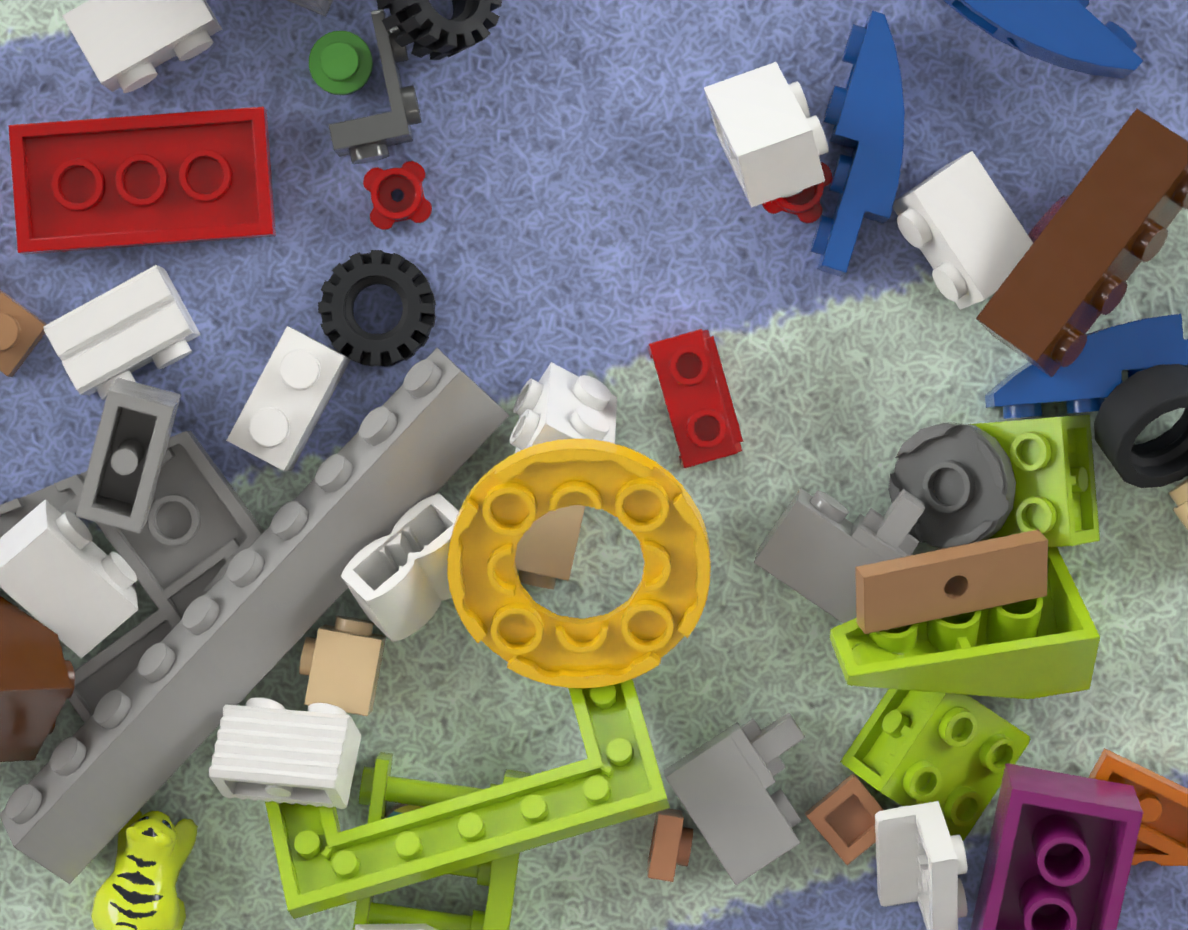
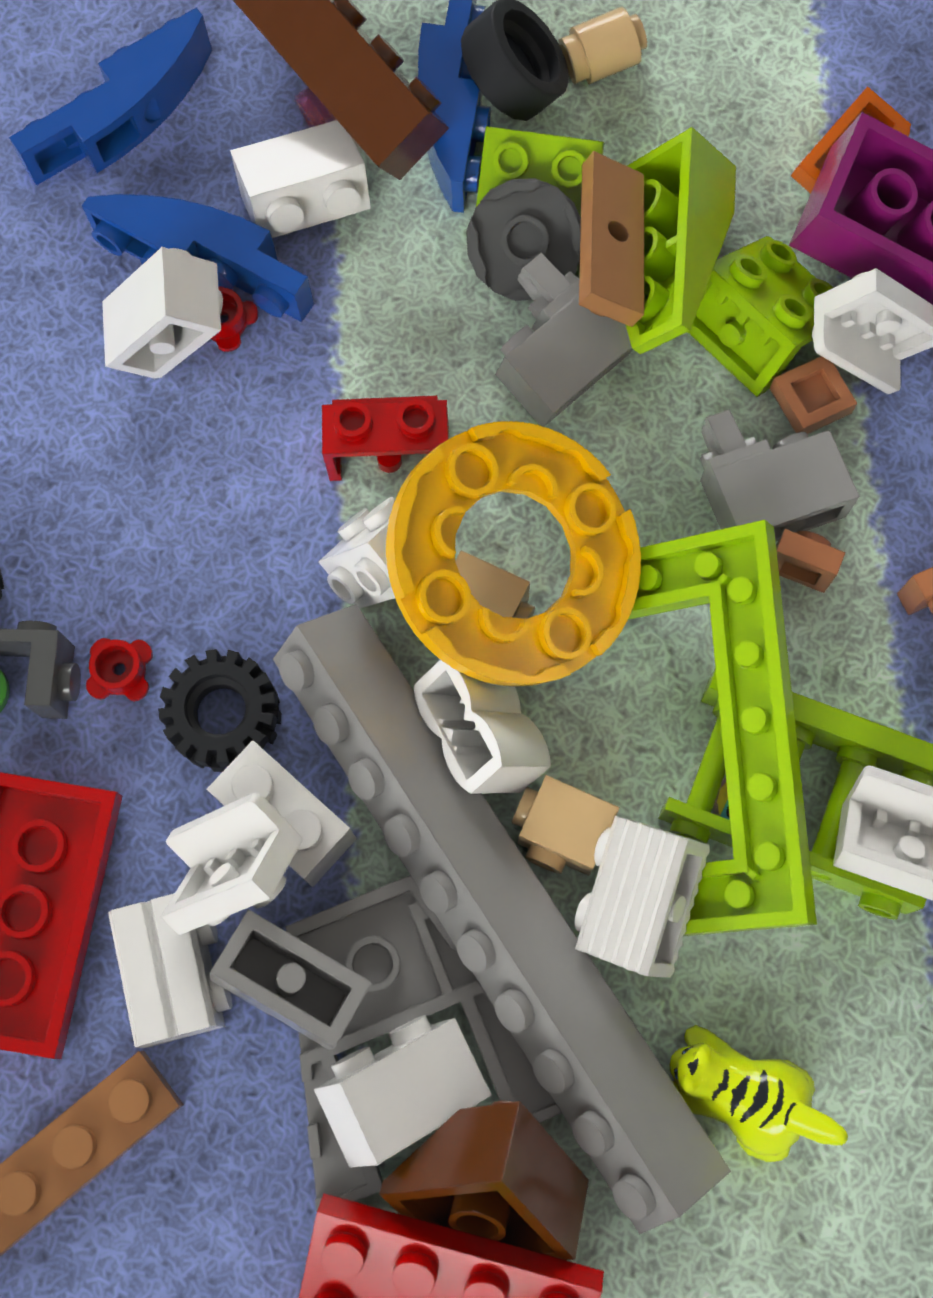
camera: 75 degrees left, 15 degrees down
none -> white bracket [161,792,303,935]

